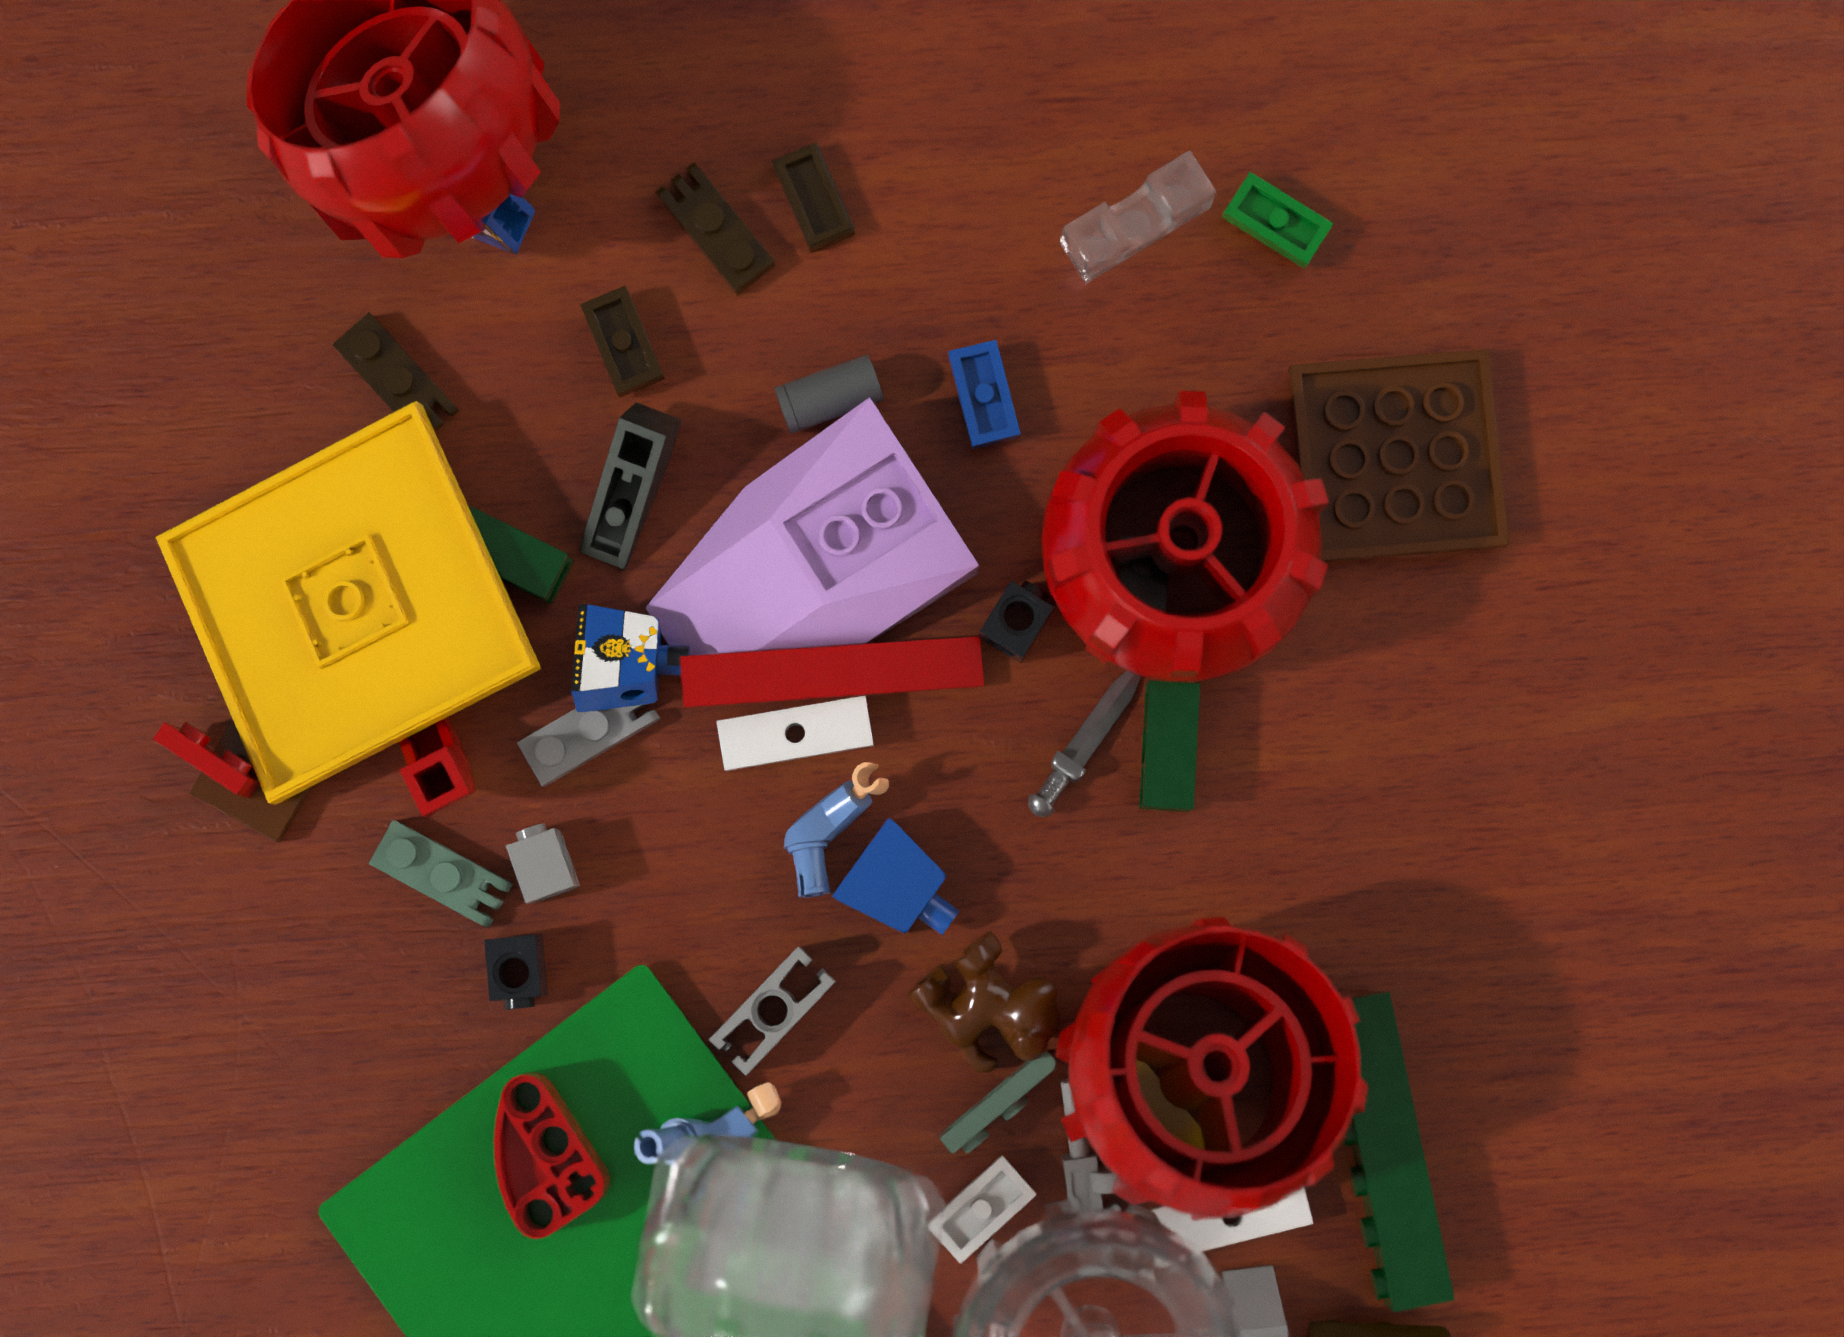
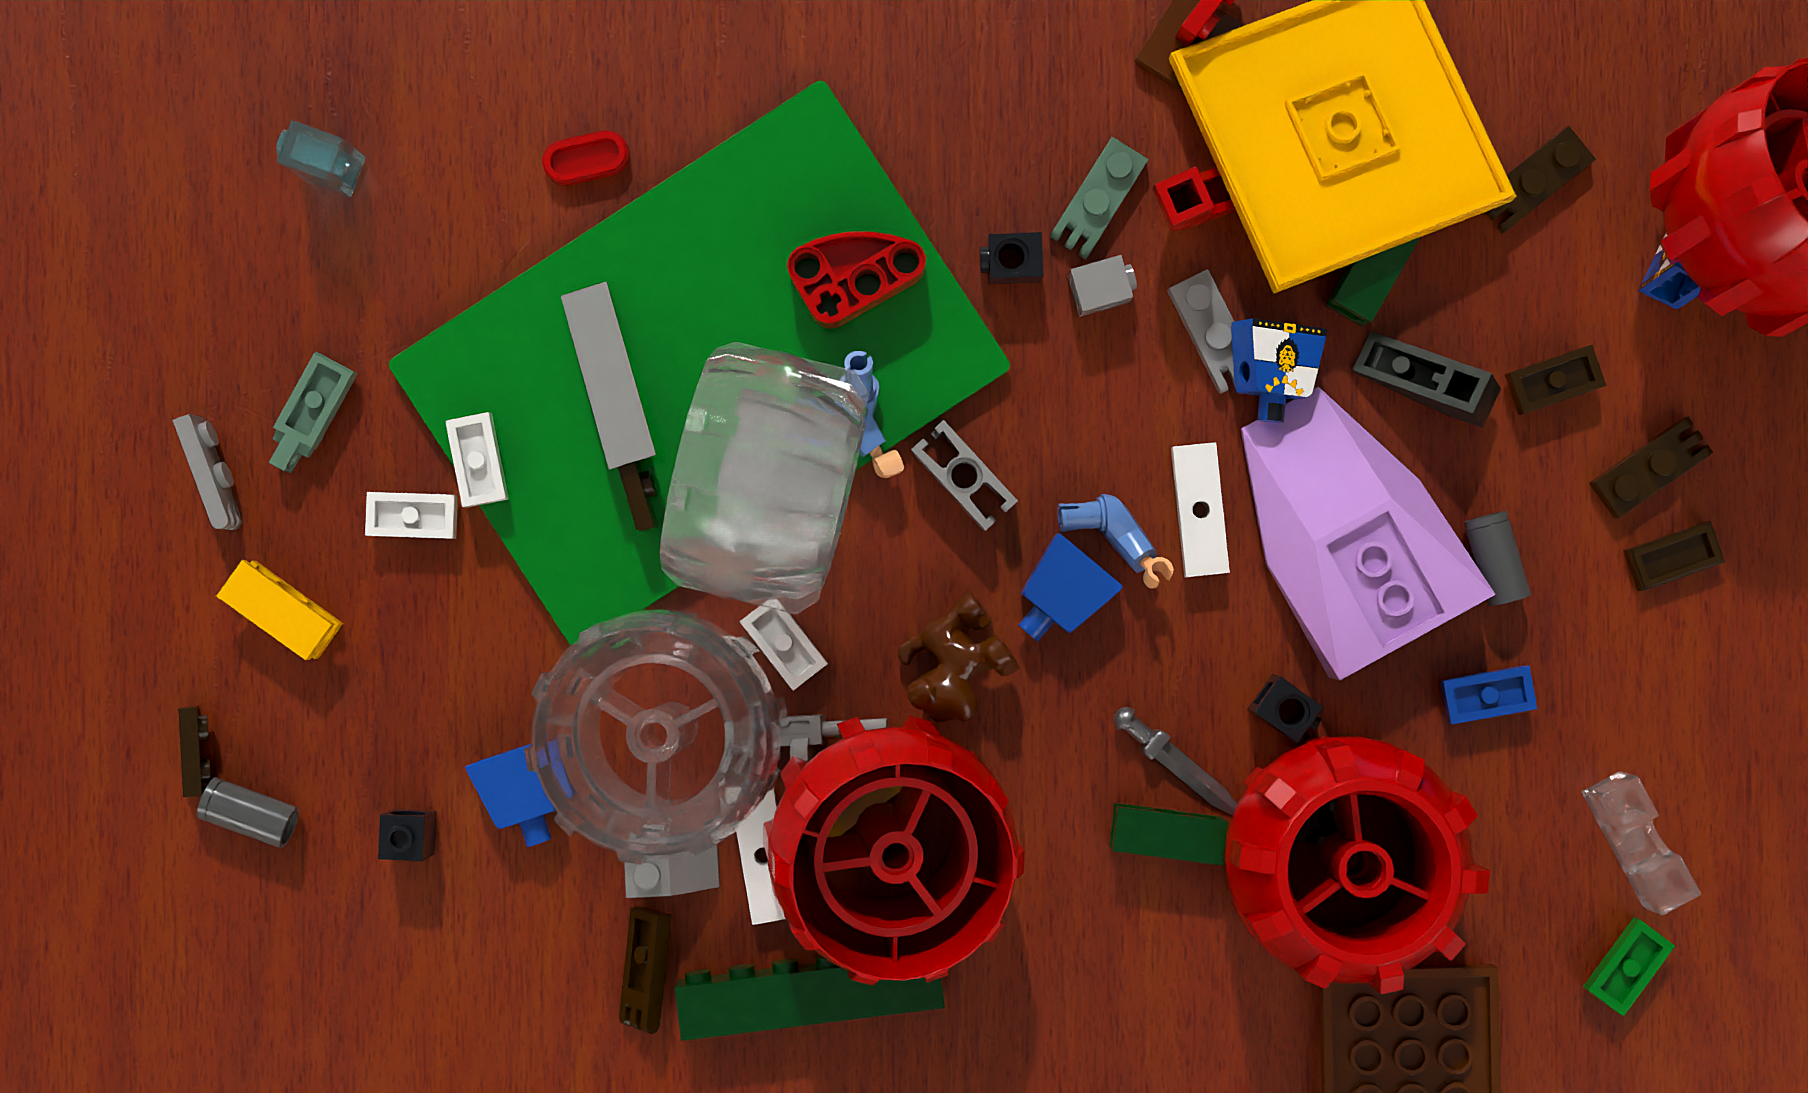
camera: 90 degrees right, 5 degrees up
red tile [679,636,984,708] -> none
sand green hinge [939,1052,1055,1155] -> none

